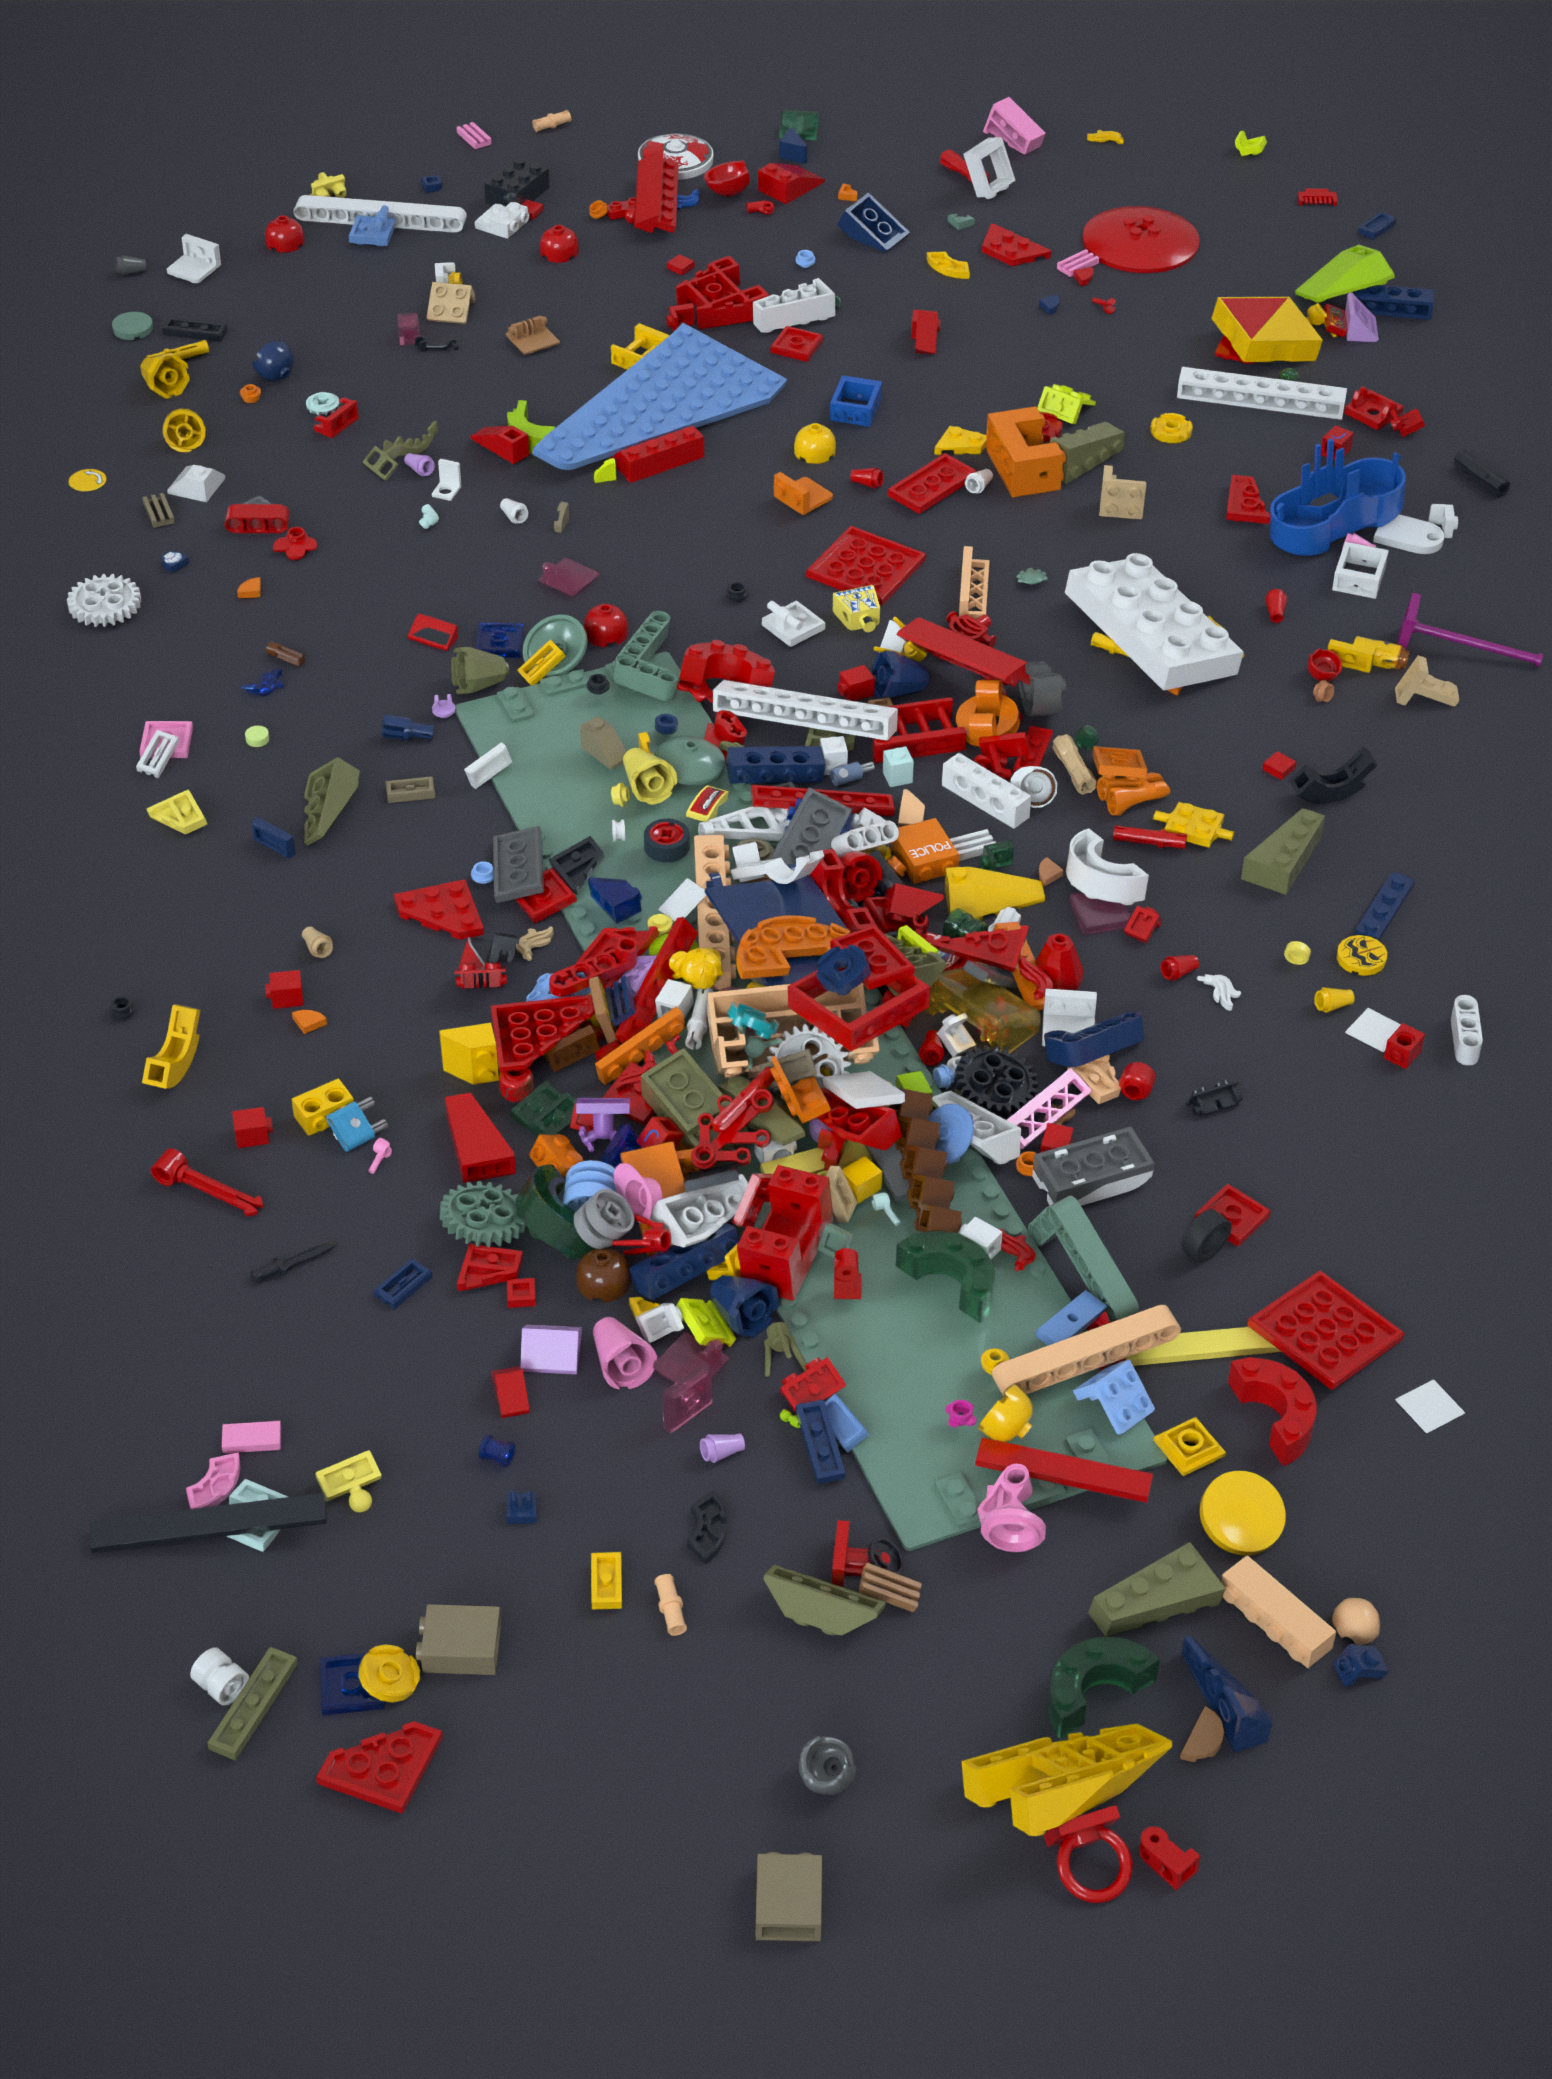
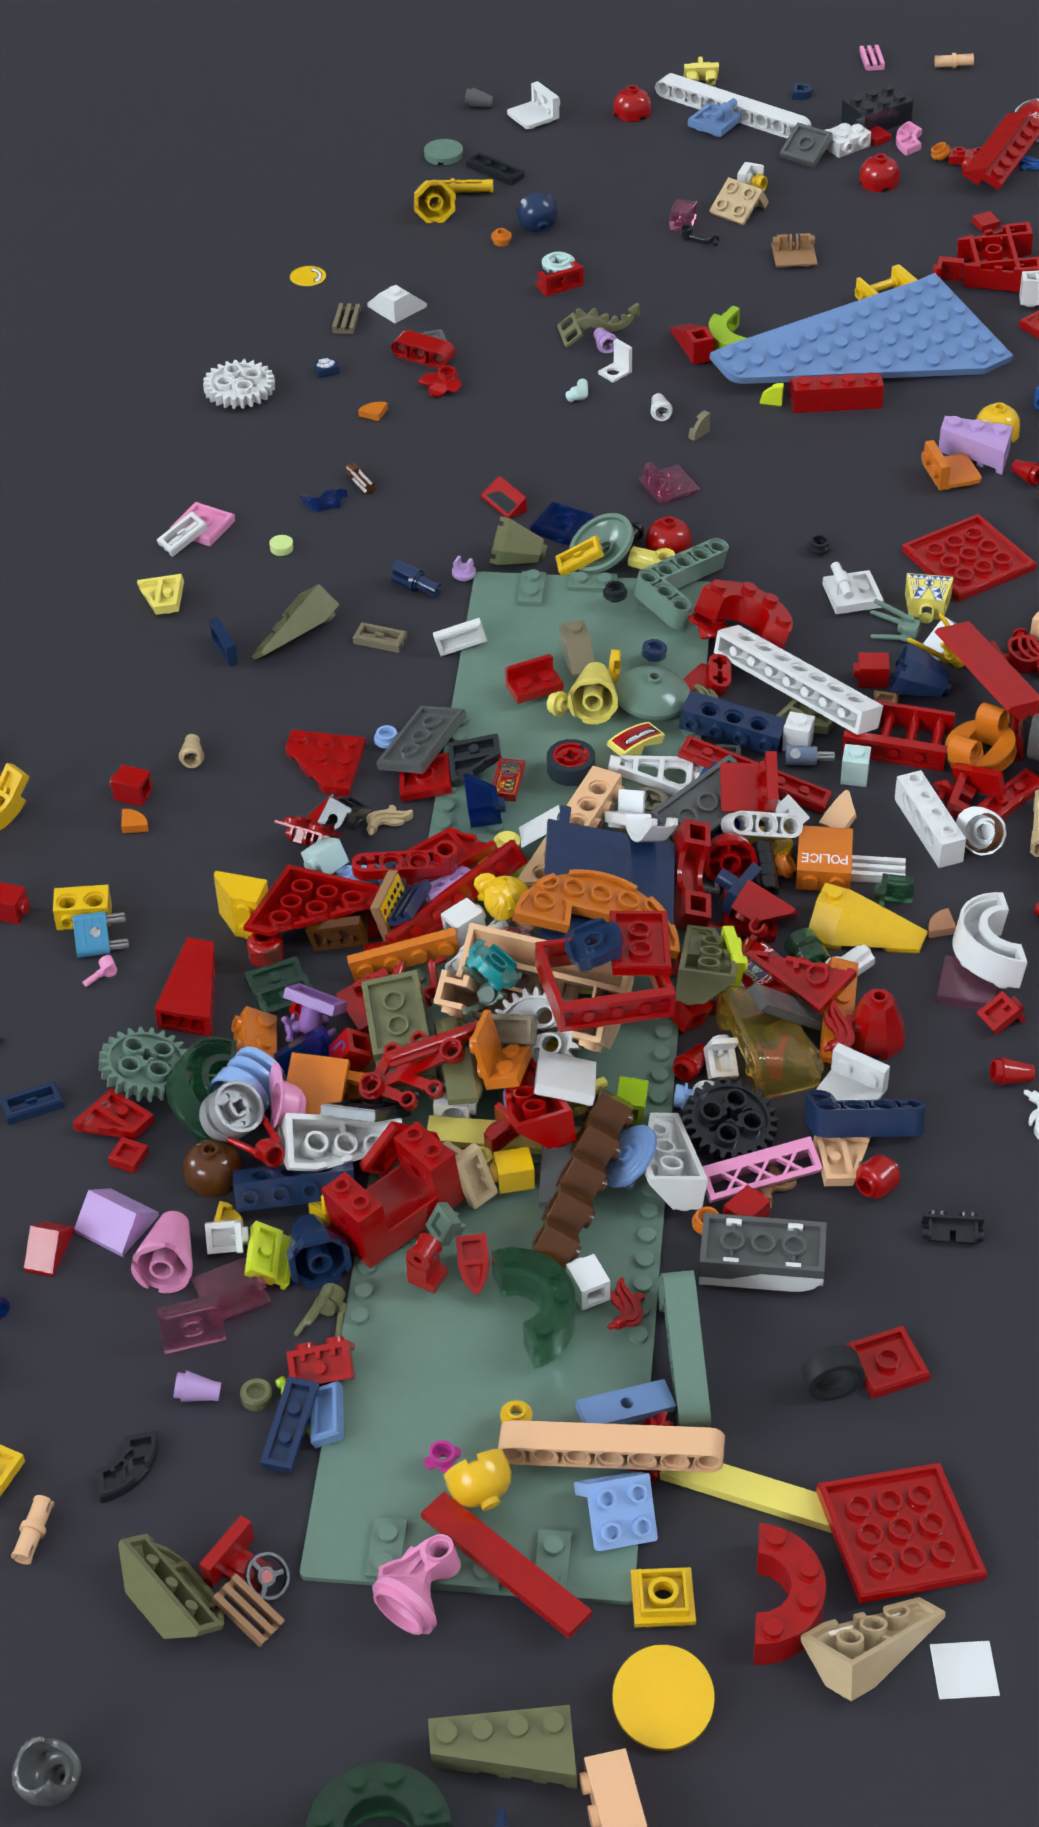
camera: 30 degrees right, 0 degrees up
yellow cylinder [163,408,205,452] -> none
white bush [612,819,625,842] -> none
light aqua hand [872,1193,901,1226] -> none
none -> olive tile [240,1378,273,1411]
none -> light aqua brick [301,837,349,874]
none -> red plate [455,1233,490,1295]
none -> tile [490,758,525,802]
none -> red bracket [505,654,564,704]
none -> light yellow piece [628,546,675,569]
none -> dark blue tile [715,863,762,915]
none -> red bracket [720,751,779,813]
none -> dark grey tile [779,122,833,168]
none -> tan wedge [801,1597,945,1701]
none -> sand green plant [870,599,921,643]
none -> bright pink tile [896,121,922,156]
none -> lavender wedge [939,416,1013,475]

